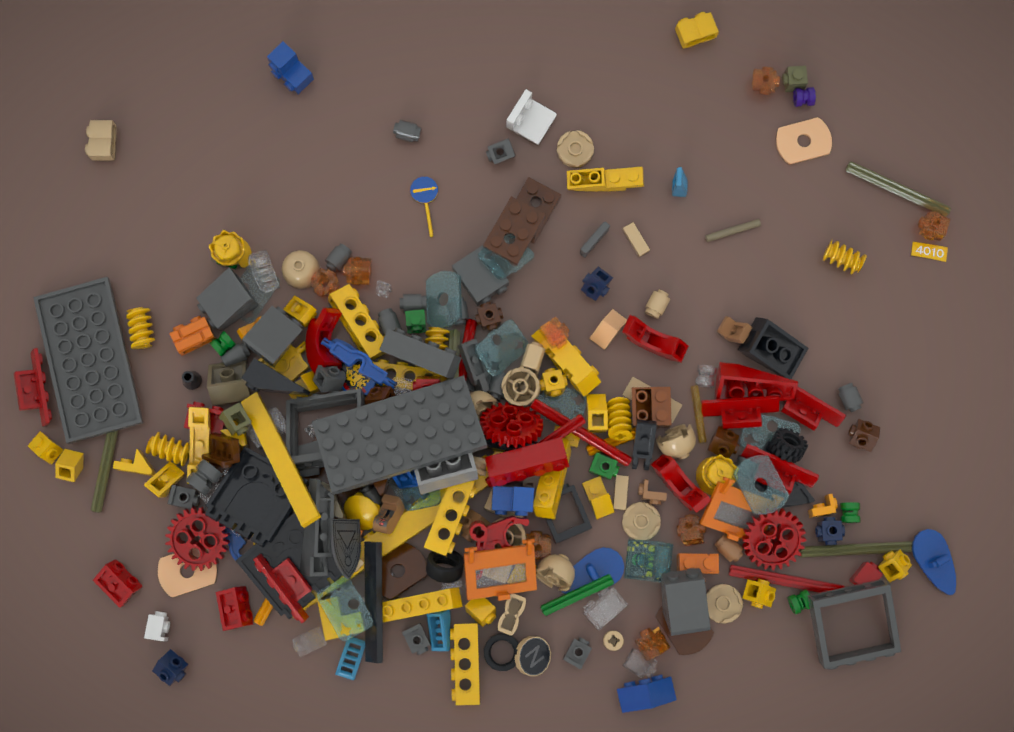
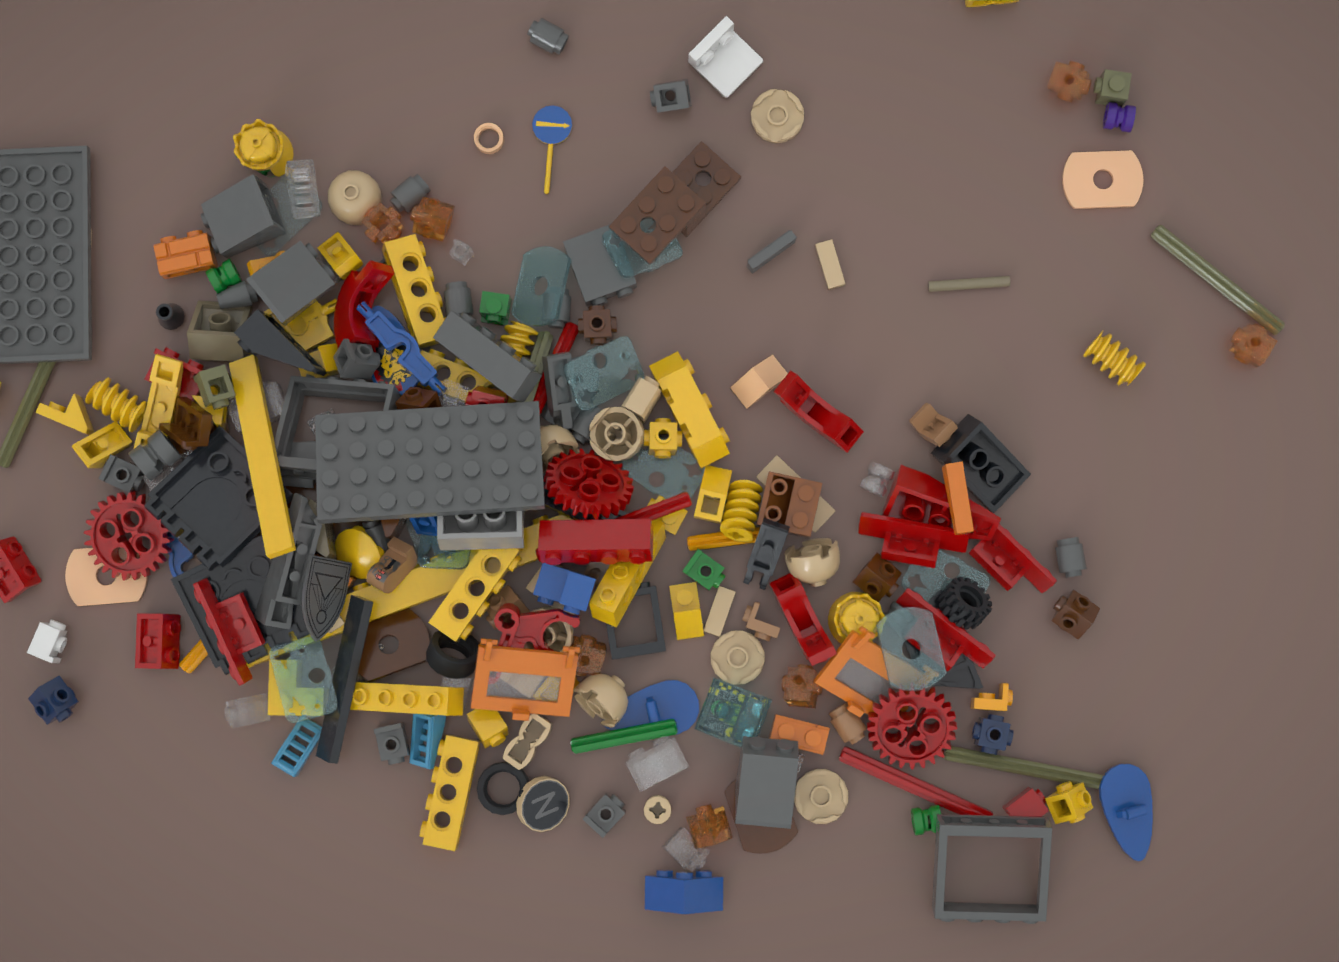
camera: 20 degrees right, 5 degrees up
yellow piece [126,307,155,349] -> none
dark grey brick [400,294,427,313] -> none
tan wheel [473,456,487,476] -> none
red axle [530,399,632,466] -> none
clear orange brick [539,317,570,349] -> none
yellow slope [567,167,644,192] -> none
dark blue brick [581,266,613,301] -> none
tan brick [645,289,670,319] -> none
dark azure slope [672,167,688,197] -> none
clear yellow bar [691,385,707,443] -> none
yellow brick [742,579,776,609] -> none
green wheel [840,502,861,523] -> none
yellow sticker [911,242,948,262] -> none
none -> light nougat piece [474,123,504,154]
none -> orange piece [942,461,974,535]

